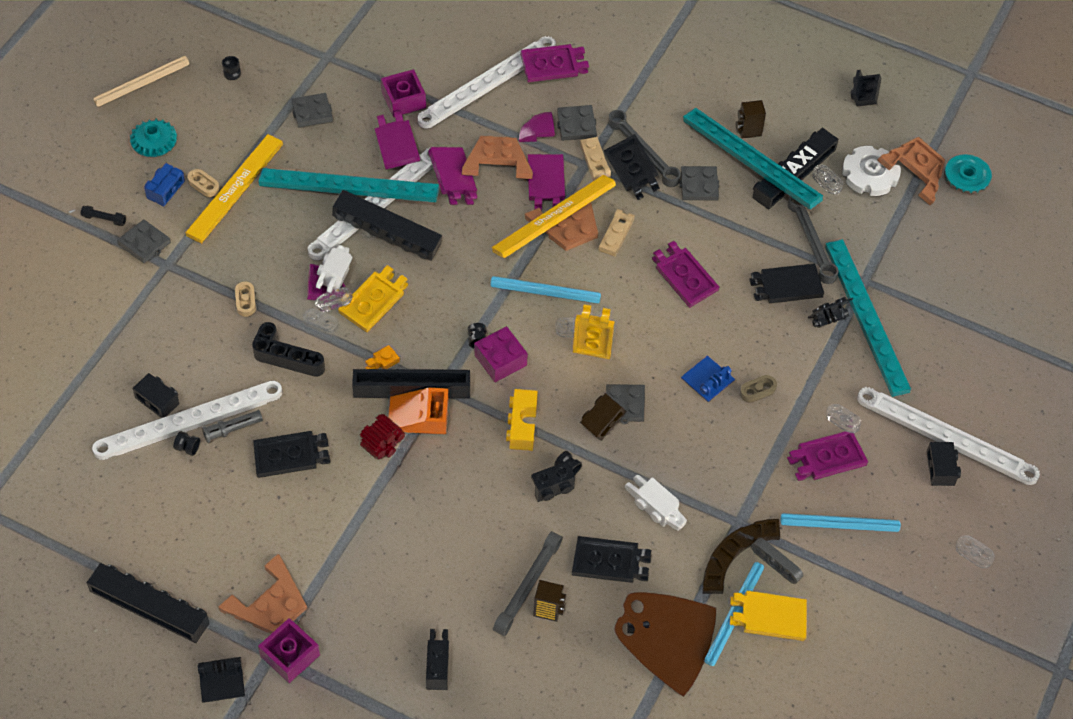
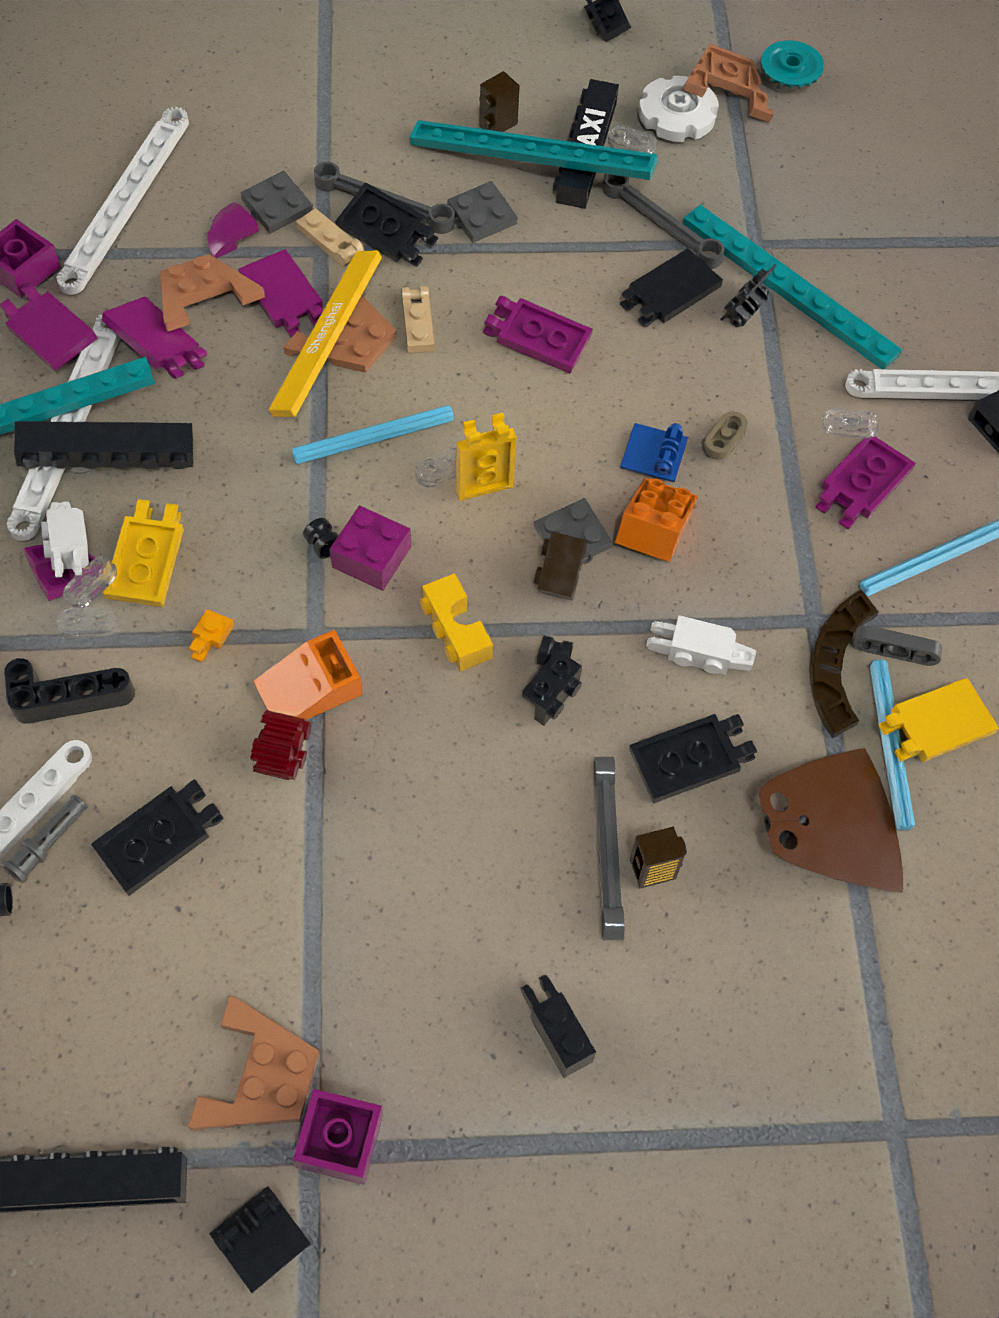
camera: 30 degrees left, 5 degrees up
black brick [352,369,470,398] -> none
magenta tile [520,44,589,82] -> none
none -> orange slope [615,477,698,562]

